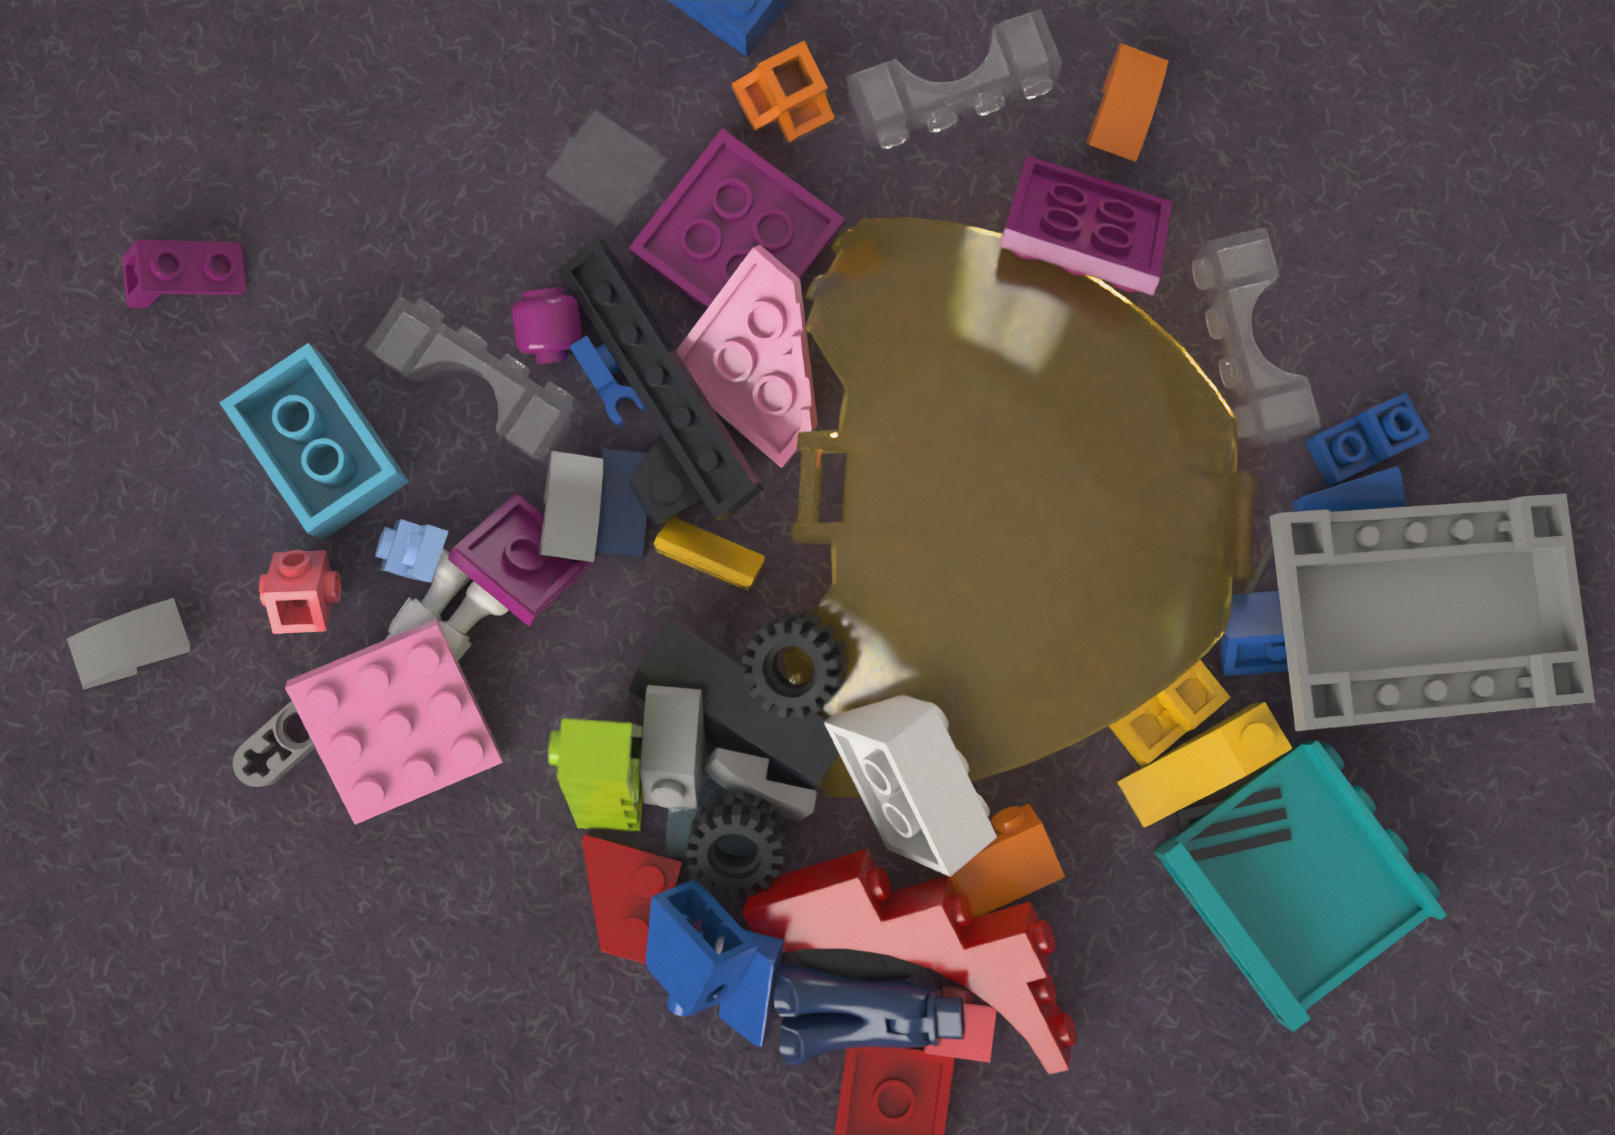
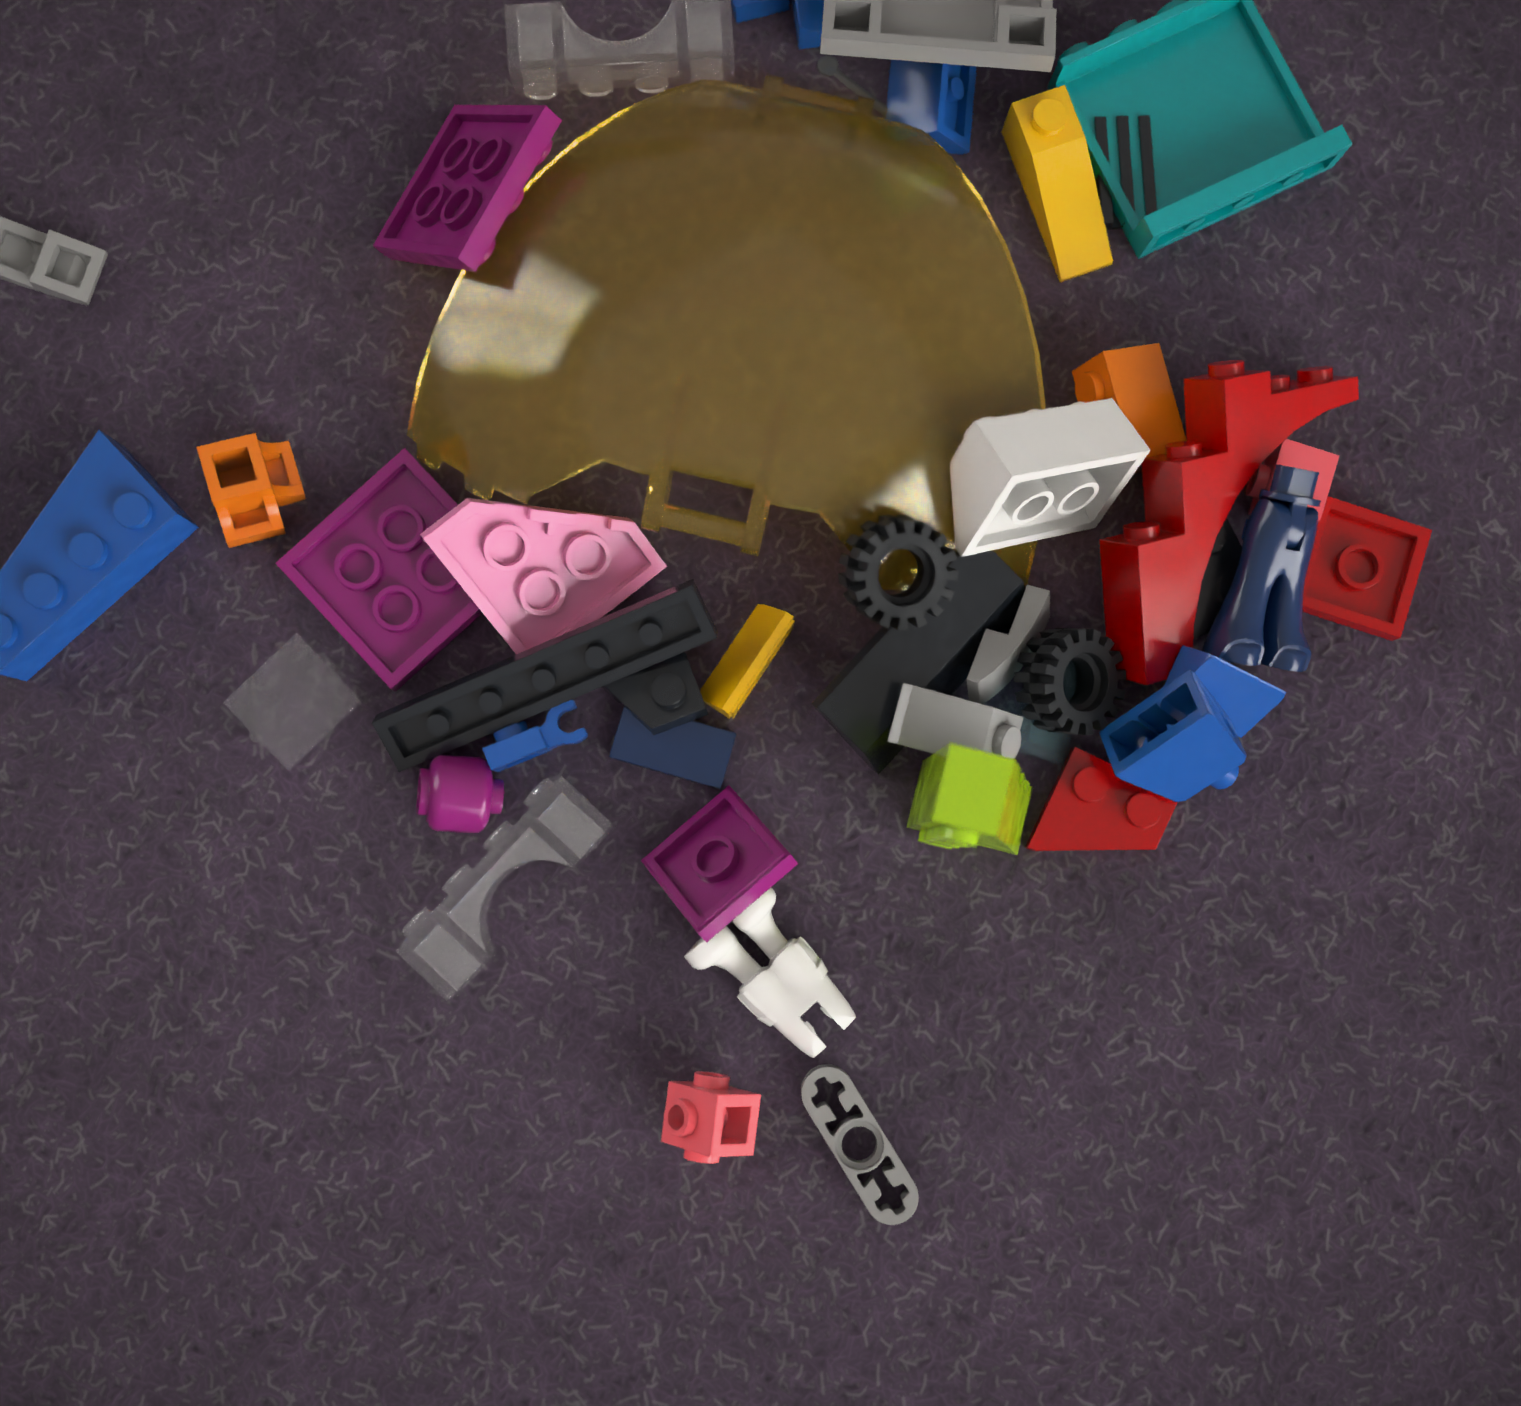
camera: 80 degrees left, 0 degrees up
light grey slope [67,598,190,690] -> none
magenta bracket [122,240,246,308] -> none
medium azure brick [219,343,409,540] -> none
bright pink plate [285,618,502,824] -> none
light blue slope [375,519,448,583] -> none
light grey slope [539,451,603,562] -> none
clear arch [846,9,1063,149] -> none
orange slope [1086,43,1168,162] -> none
yellow slope [1109,656,1231,767] -> none

